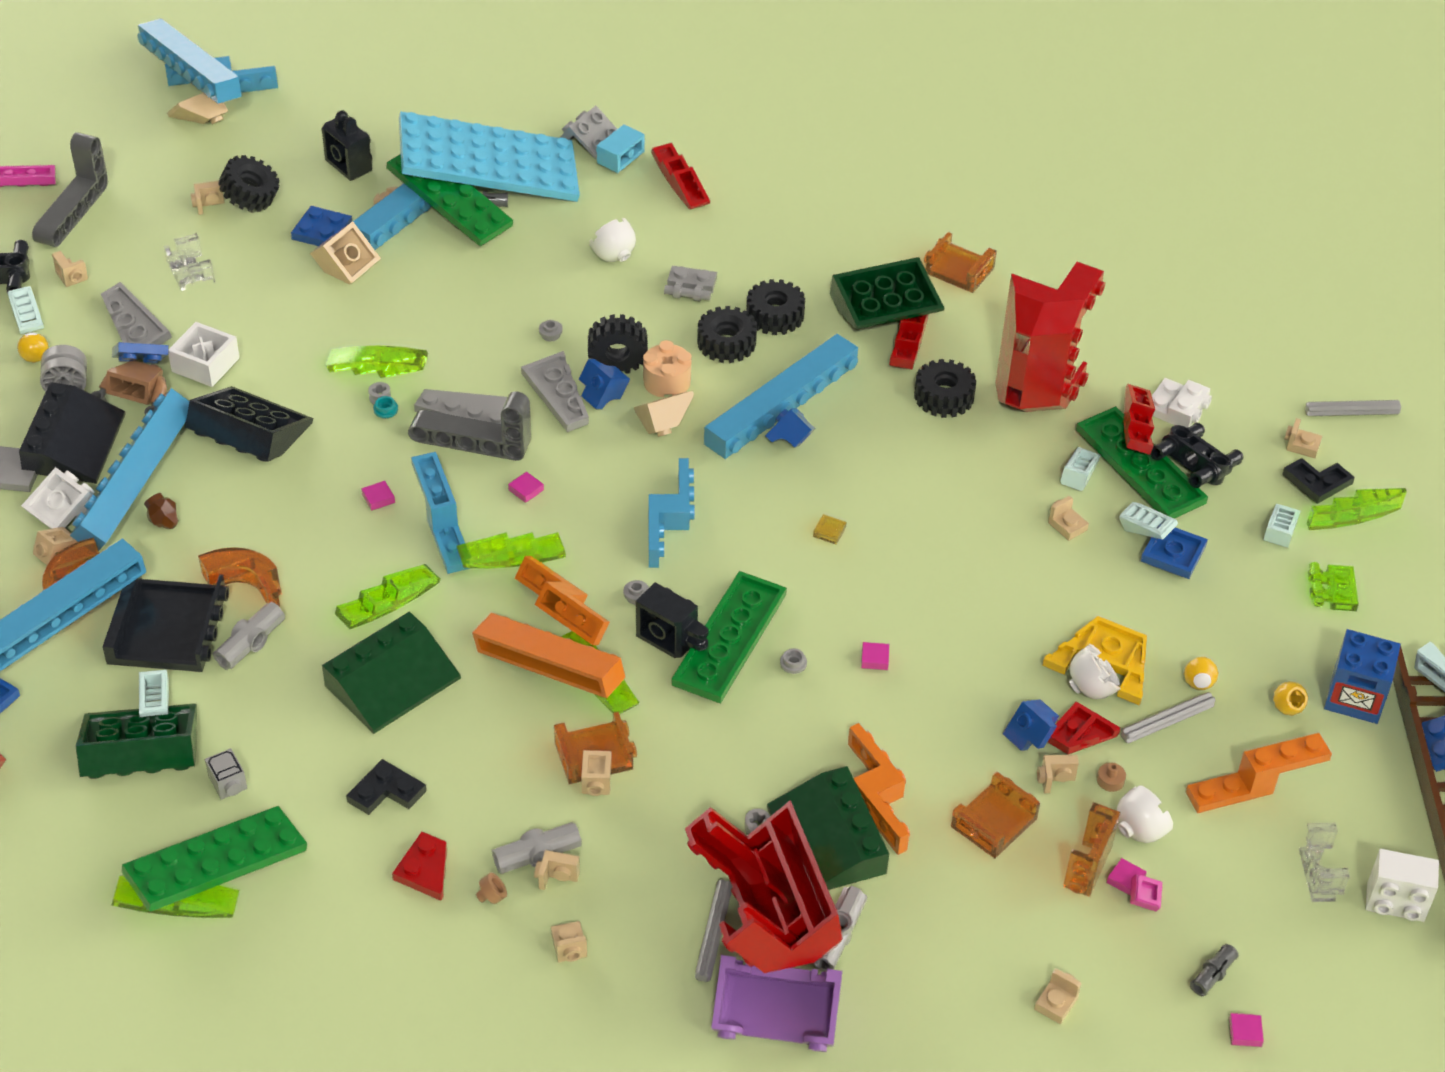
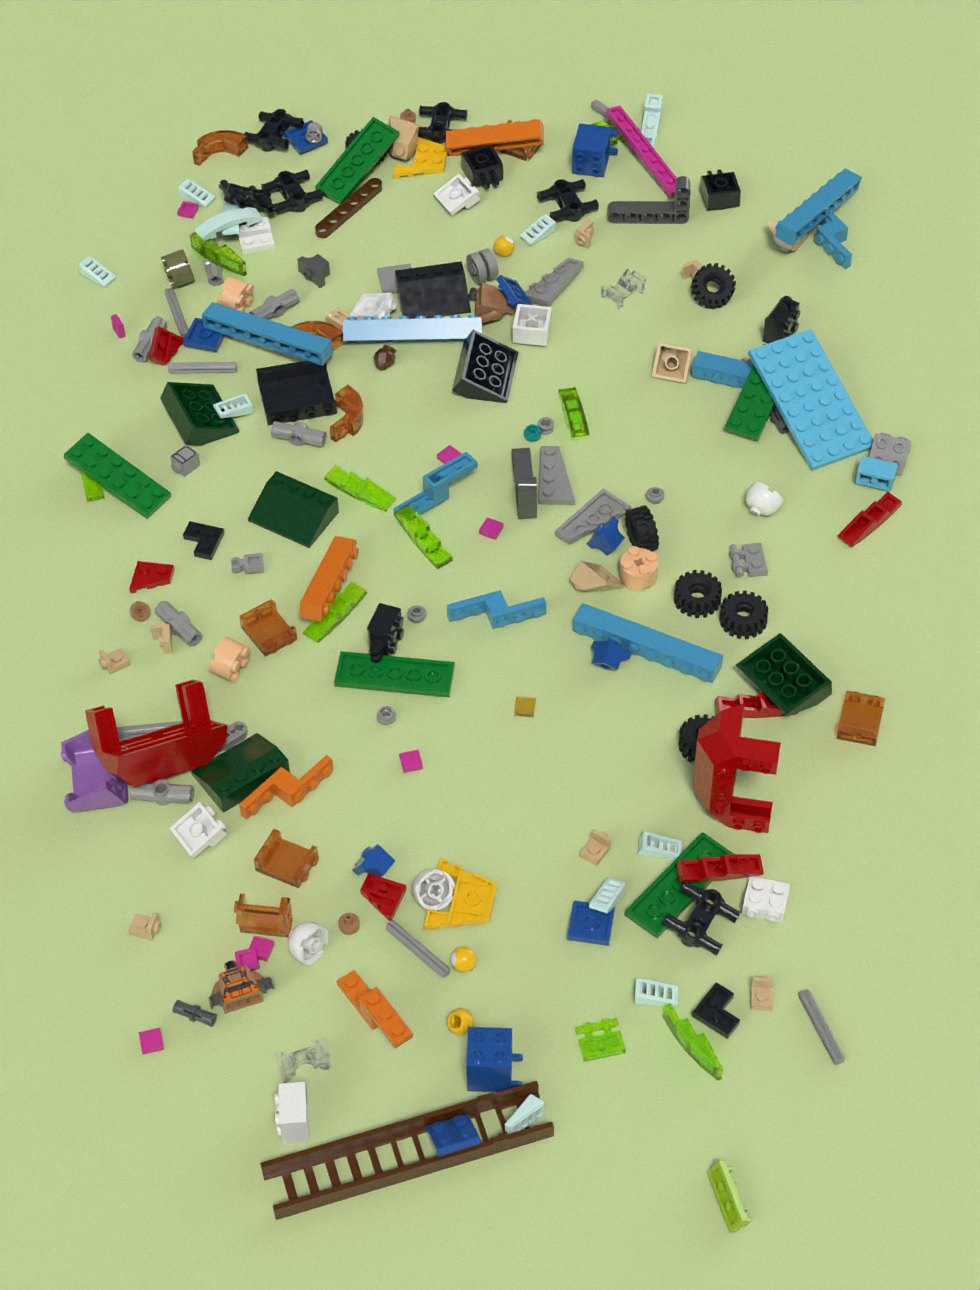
camera: 75 degrees right, 5 degrees up
blue plate [291,206,353,246] -> none
orange bracket [515,556,610,645] -> none
tan bracket [581,750,612,796] -> none
tan bracket [1037,755,1079,793] -> none
none -> light grey axle [168,362,237,373]
none -> white plate [169,802,228,859]
none -> light nougat brick [209,637,250,682]
none -> torso [209,961,275,1014]
none -> light grey plate [231,553,264,573]
none -> black hinge [700,169,741,210]

